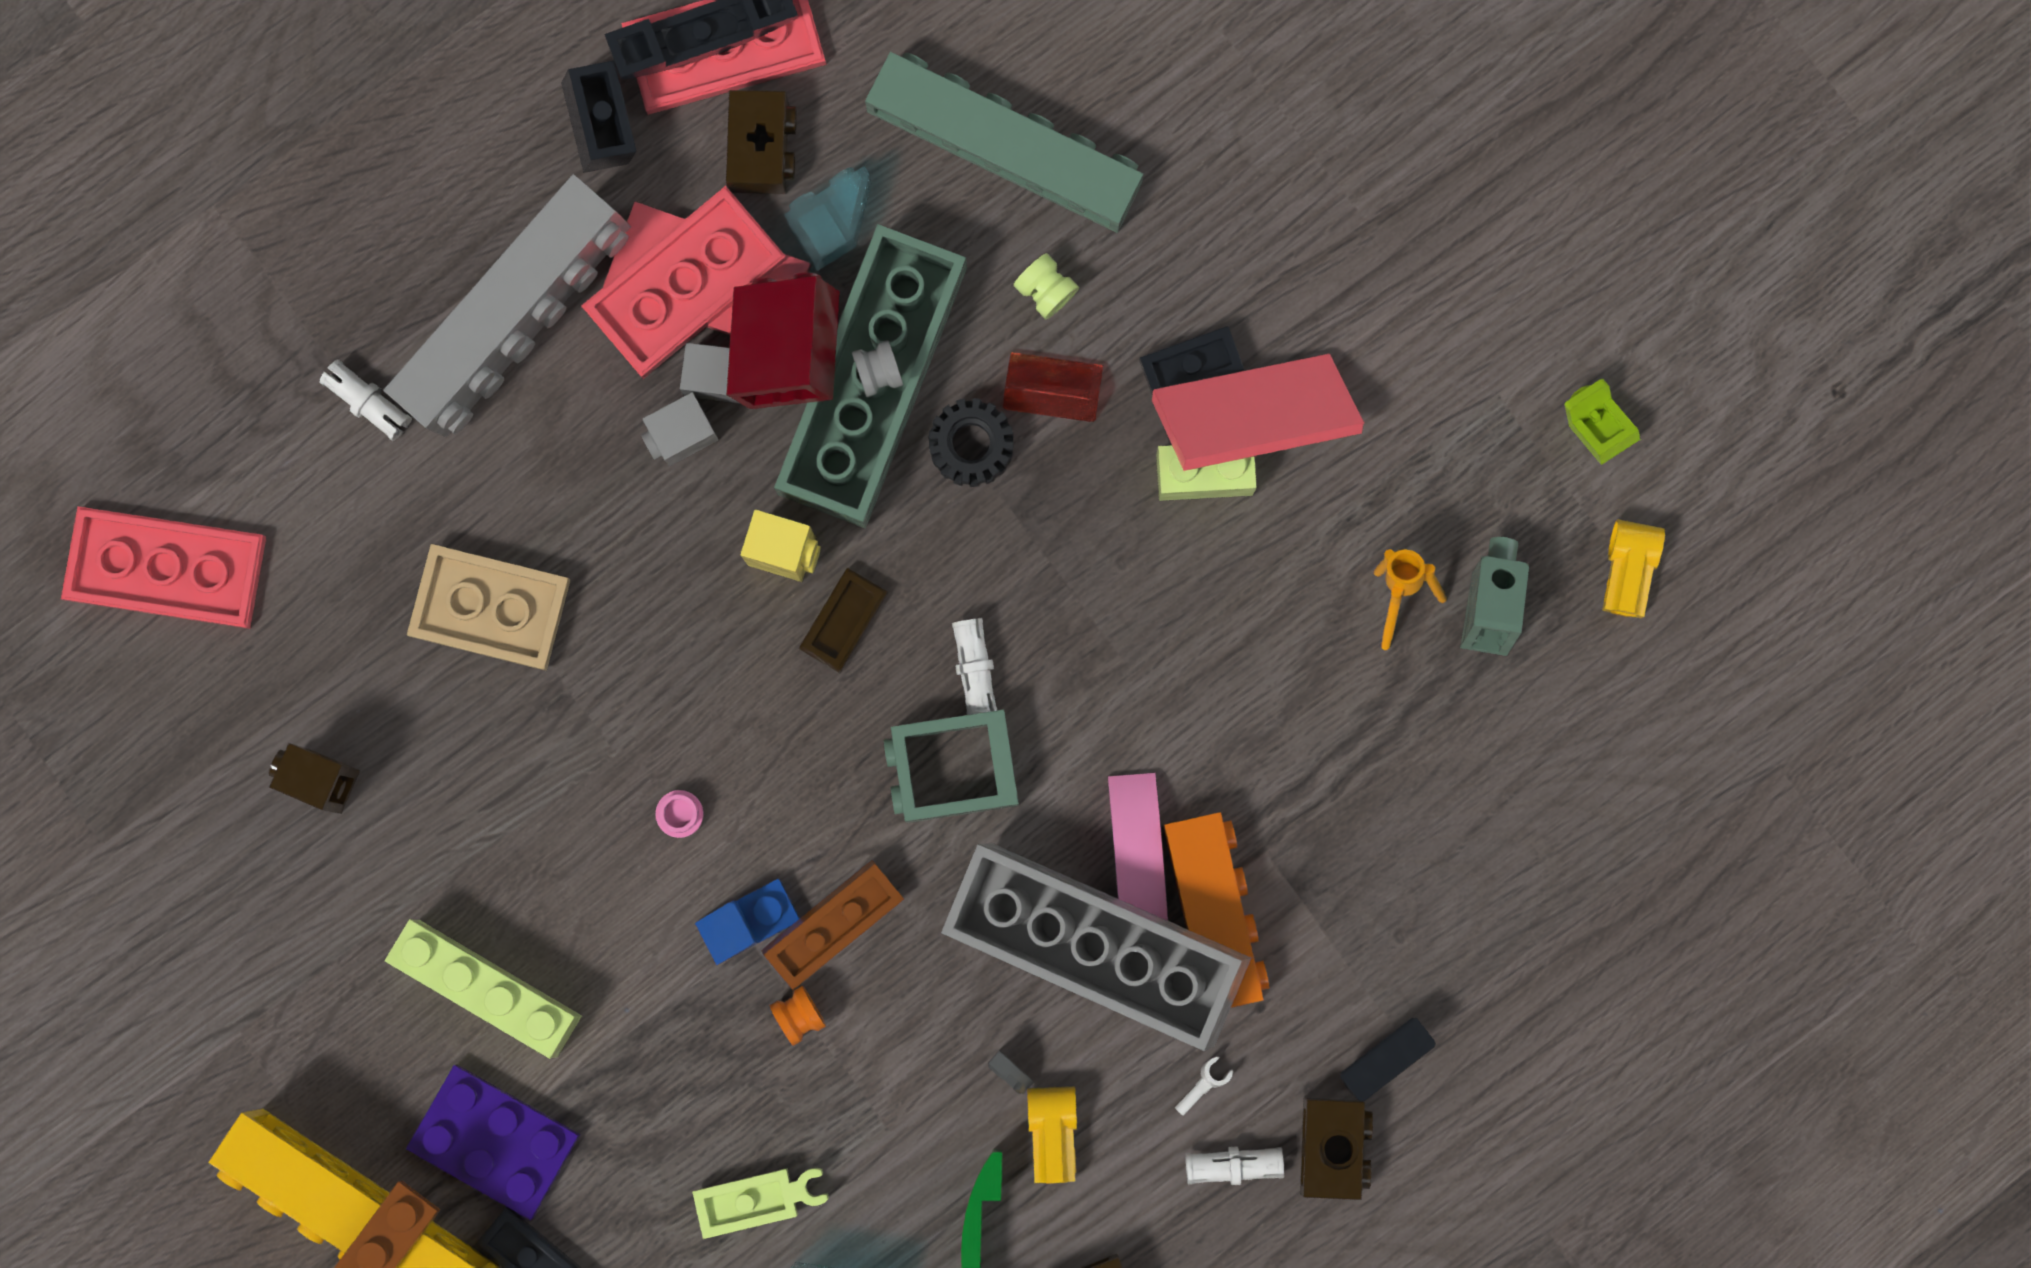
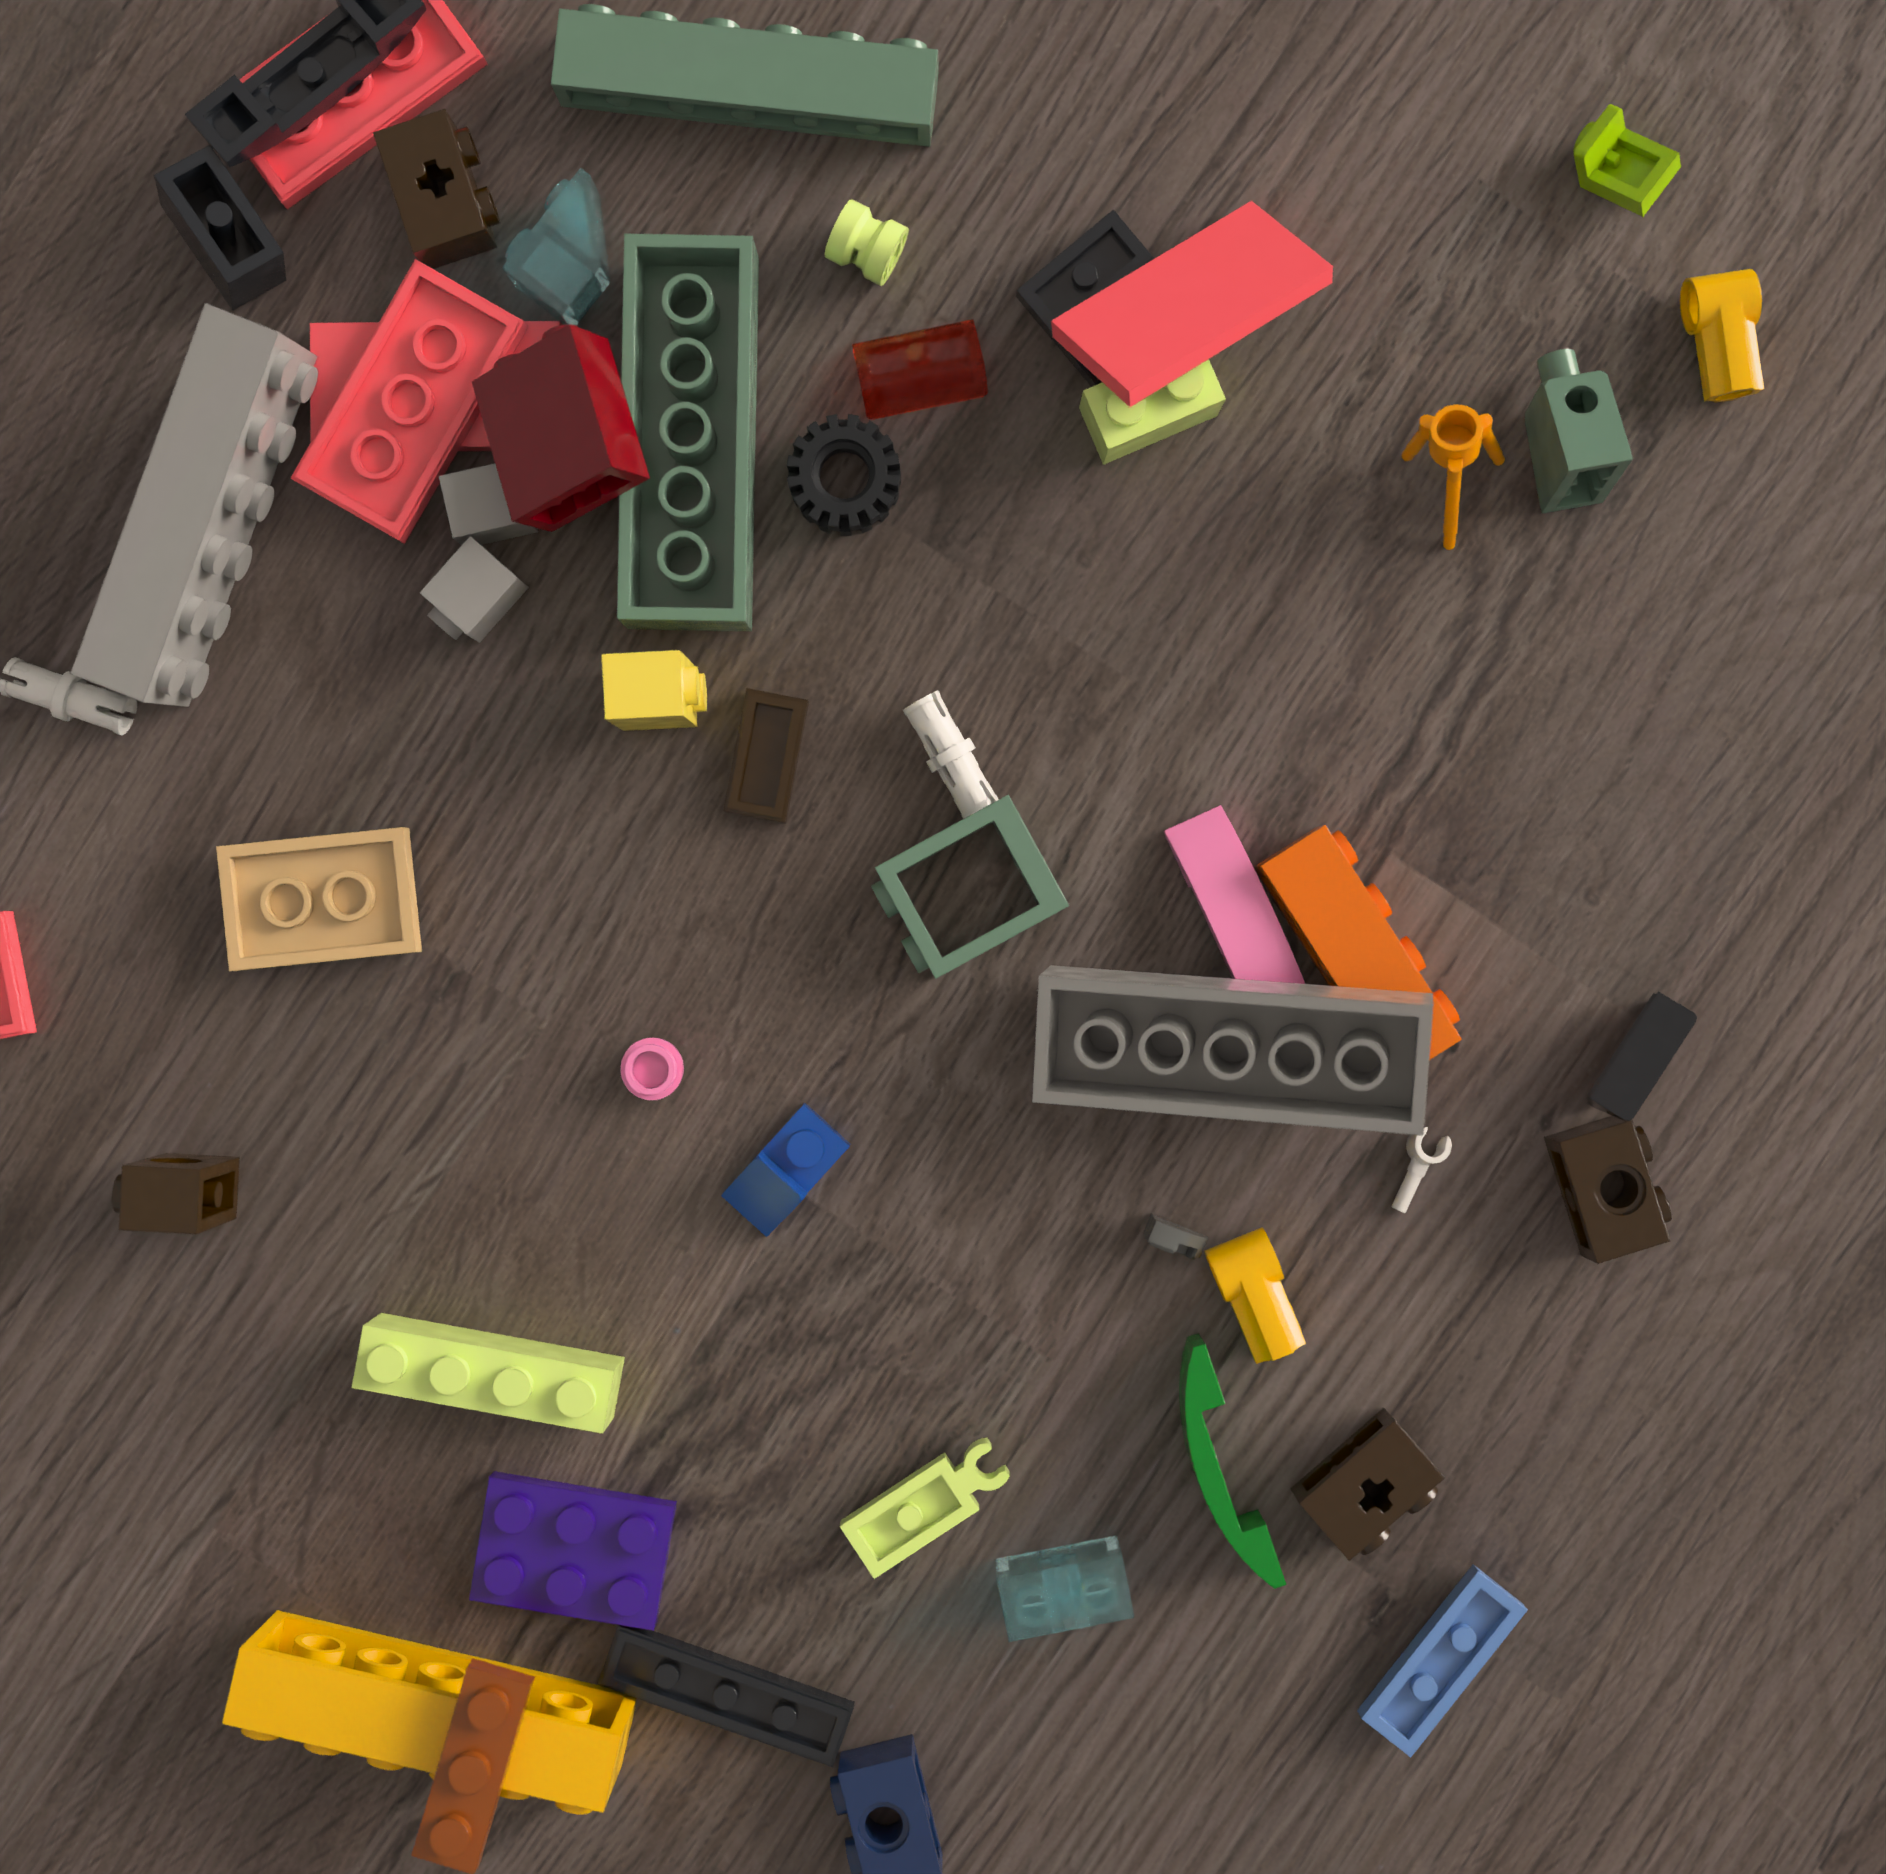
camera: 20 degrees left, 5 degrees up
dark orange plate [761,860,904,990] -> none
orange wheel [769,986,826,1046] -> none
light grey wheel [852,340,903,398] -> none
white pin [1185,1146,1284,1185] -> none

